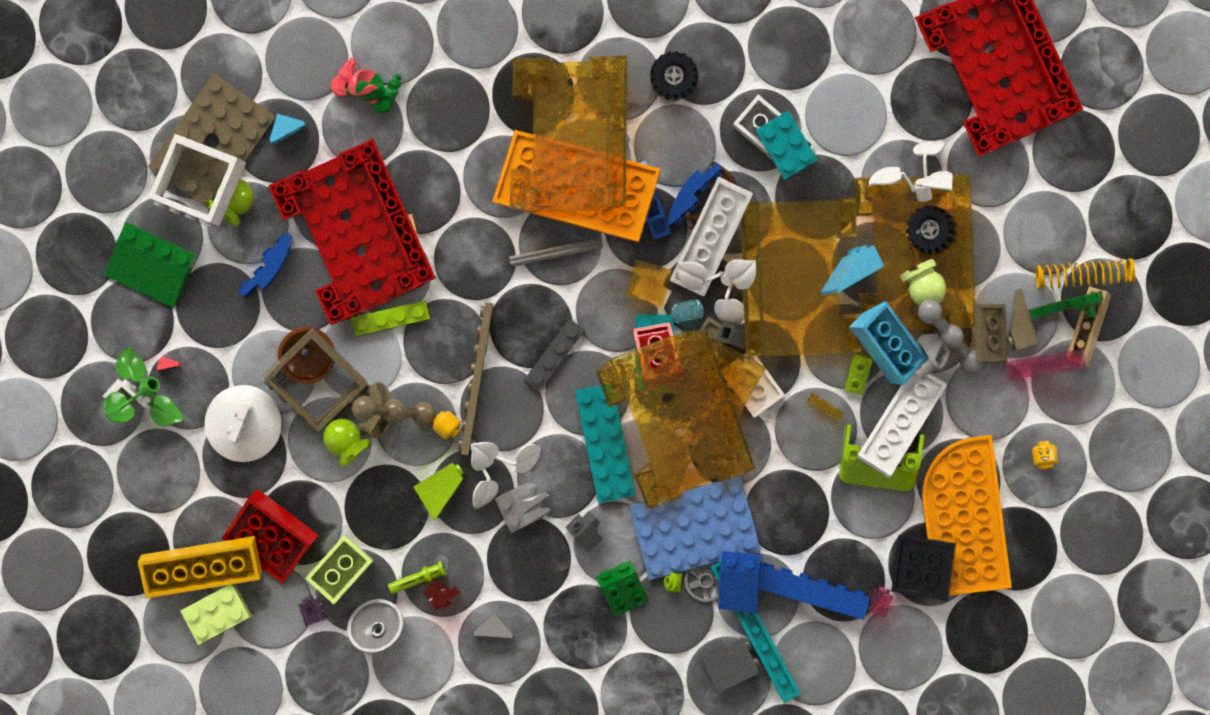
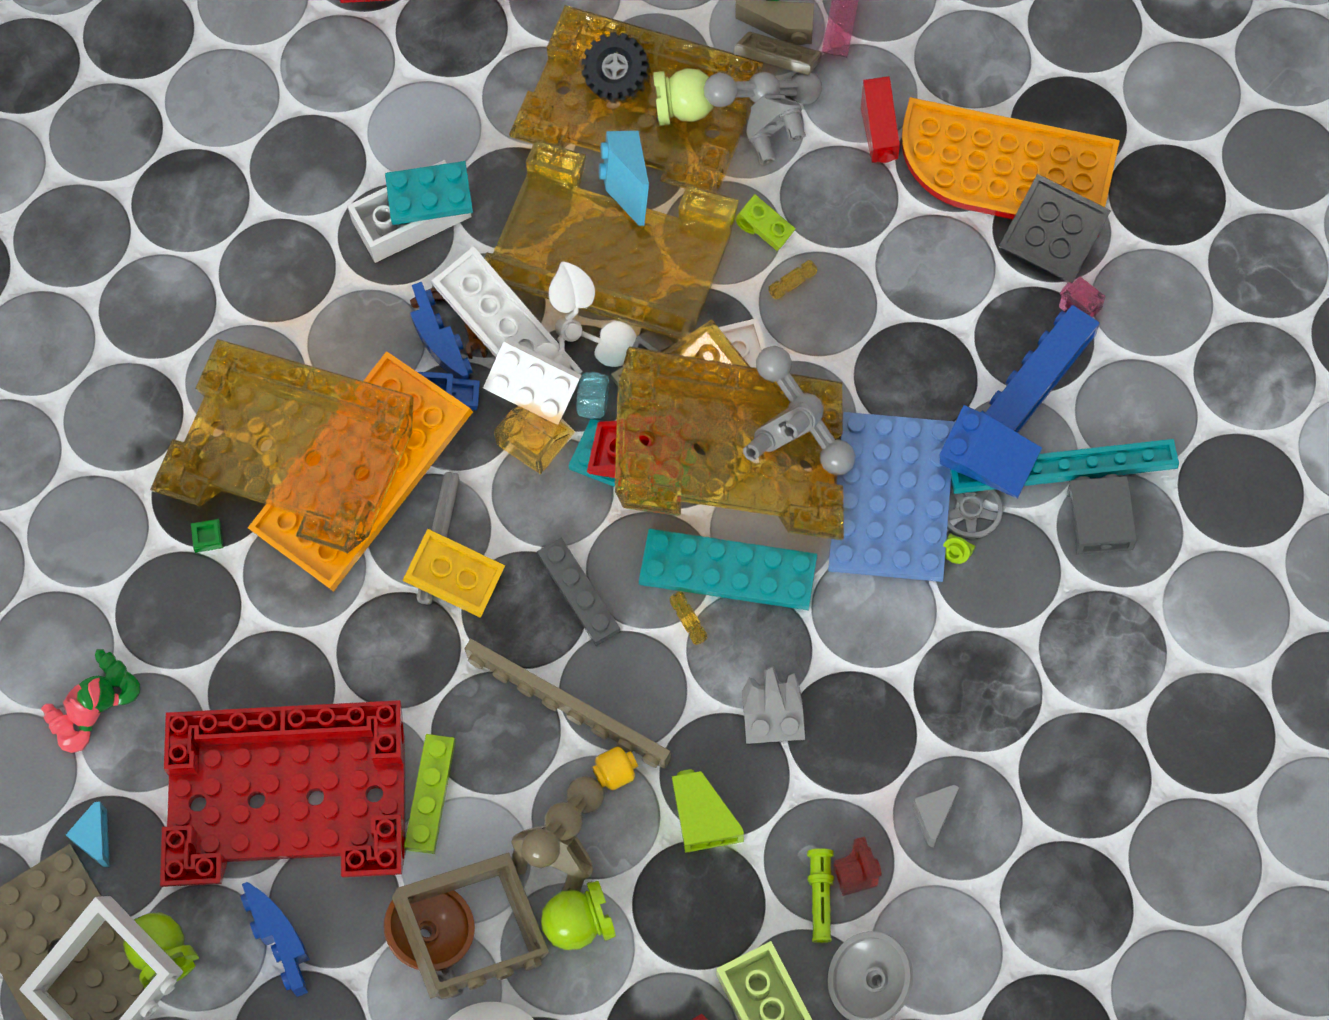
camera: 70 degrees left, 20 degrees down
white plant [471,442,541,509] -> none
dark grey brick [565,511,603,552] -> none
green bracket [596,560,649,616] -> none
black wheel [650,51,698,101] -> none
lime windscreen [839,424,924,491] -> none
medium azure slope [850,302,928,385] -> none
white plate [857,373,947,478] -> none
white plant [869,140,953,202] -> none
yellow head [1032,441,1058,470] -> none
none -> green tile [191,519,223,553]
none -> yellow plate [402,529,505,618]
none -> white plate [483,338,582,425]
none -> clear yellow axle [669,591,707,645]
none -> light grey connector [743,346,856,476]
none -> red slope [861,76,900,163]

